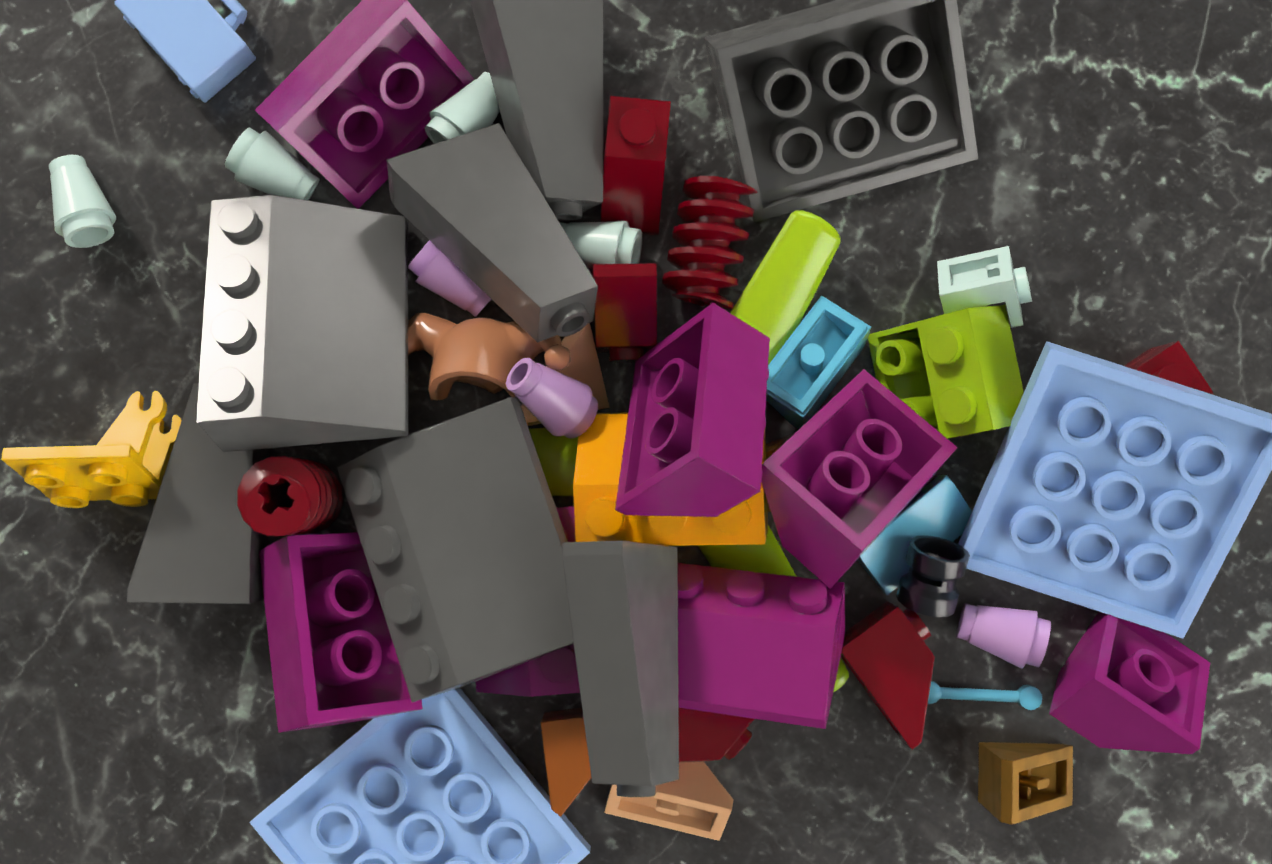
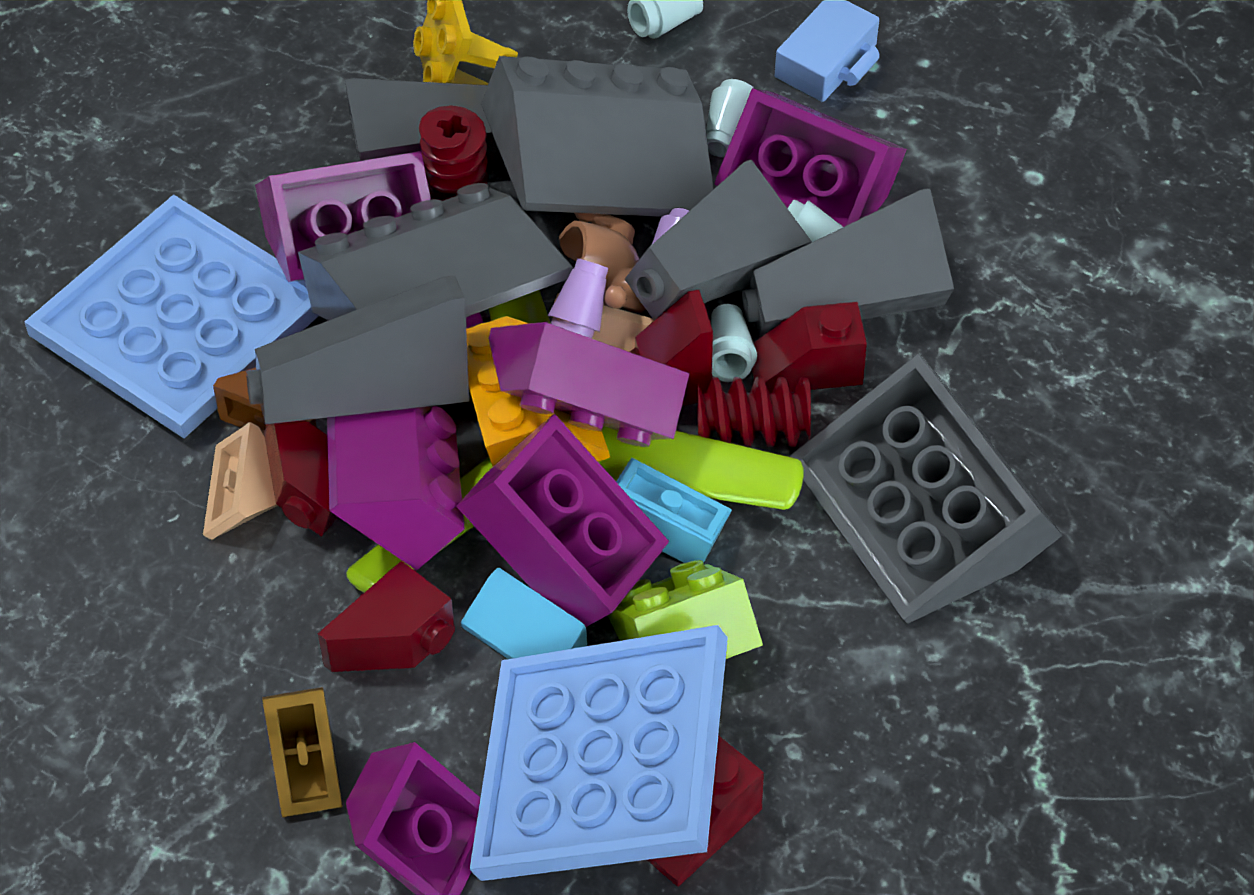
camera: 80 degrees right, 35 degrees down
black wheel [896,536,970,617] -> none
medium azure hinge [928,681,1042,710] -> none
light aqua bracket [937,246,1032,328] -> none
lavender cone [956,603,1051,669] -> none

